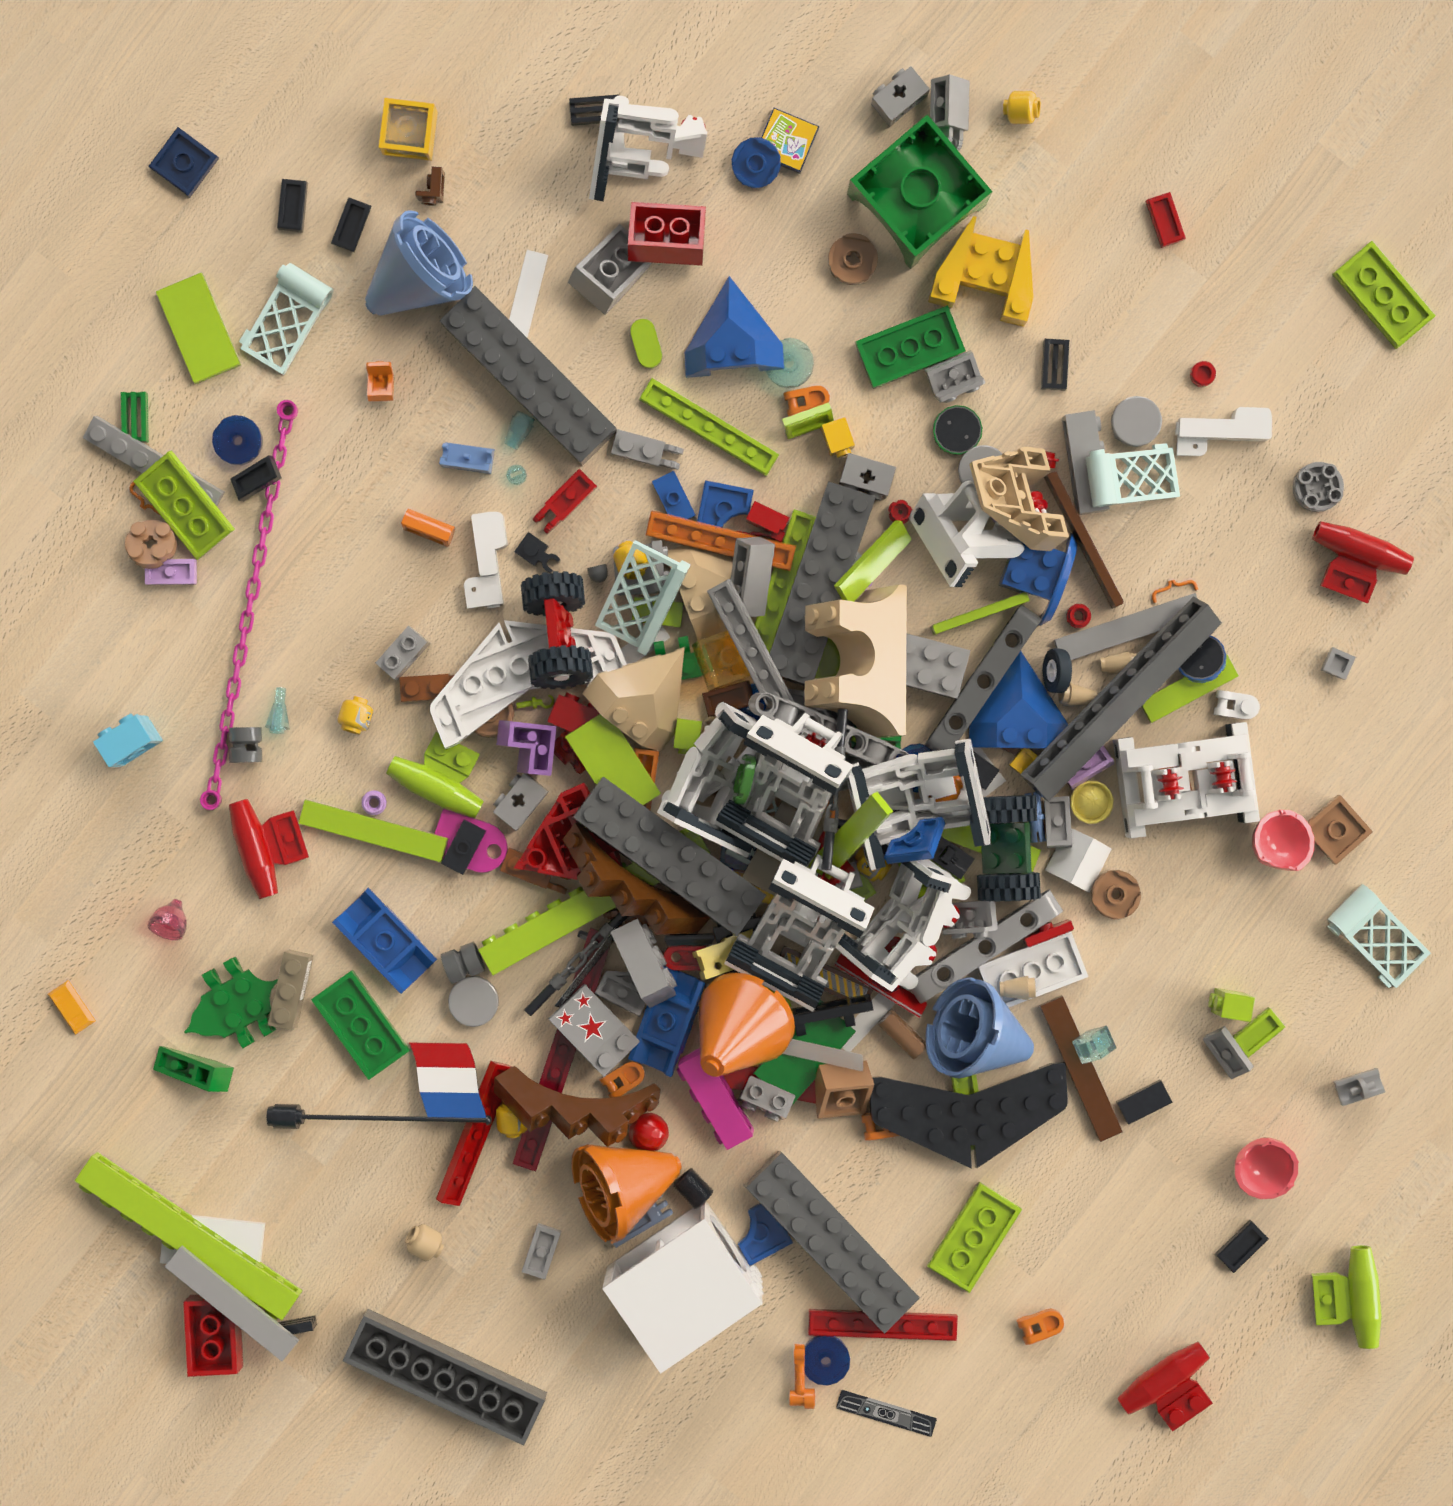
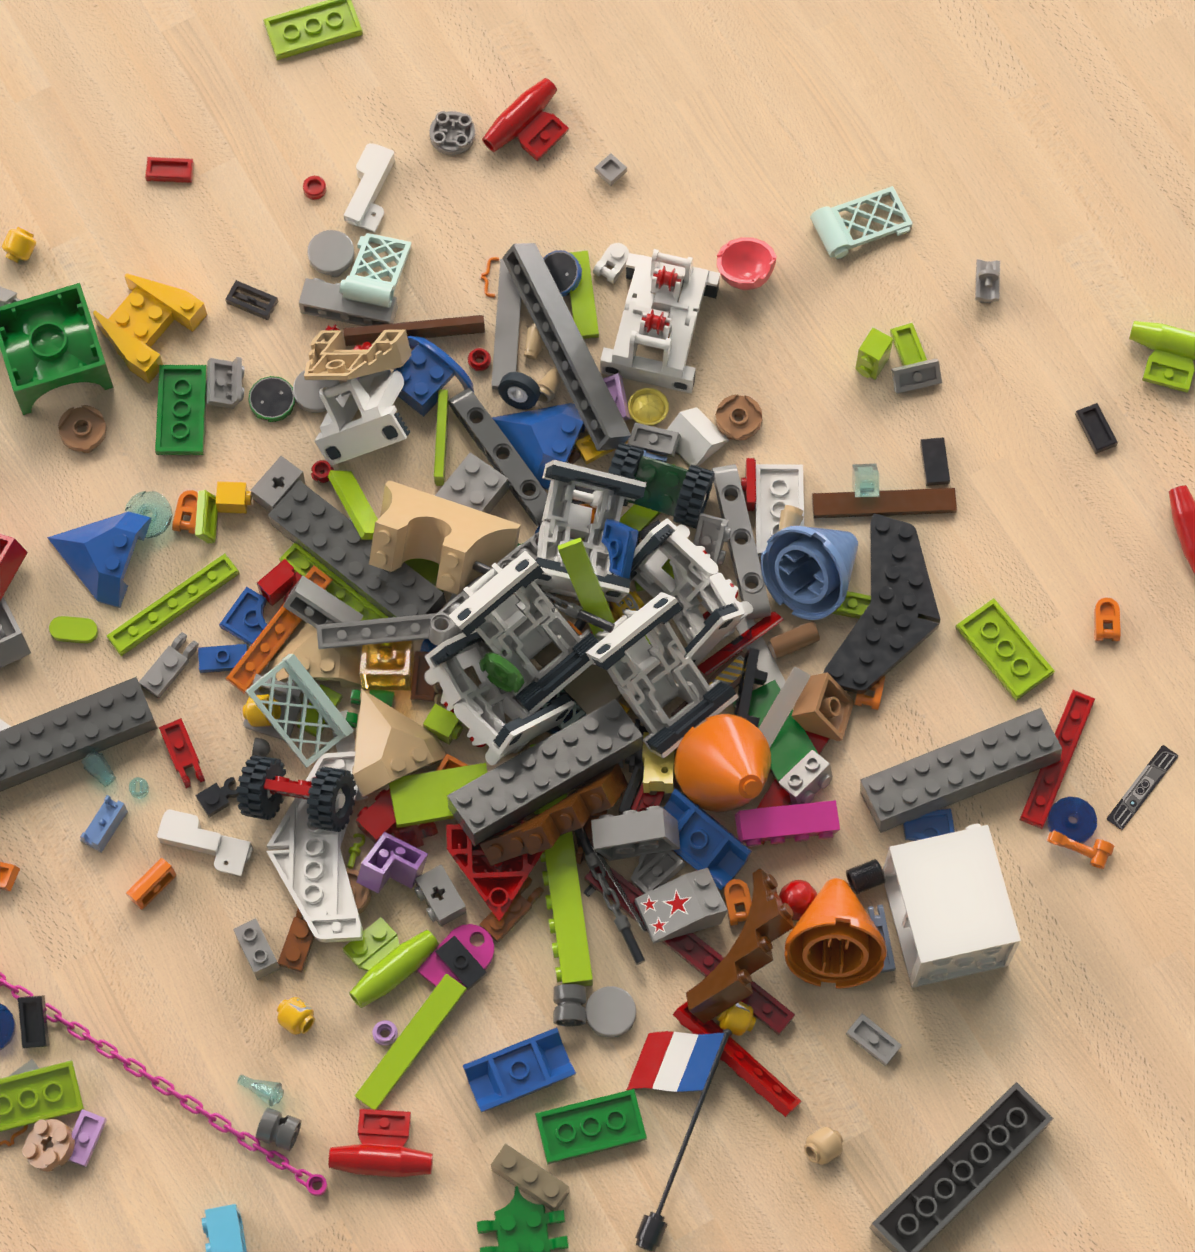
camera: 70 degrees left, 20 degrees down
coral cylinder [1235,1137,1299,1199] -> none
medium nougat plate [1307,795,1373,865] -> none

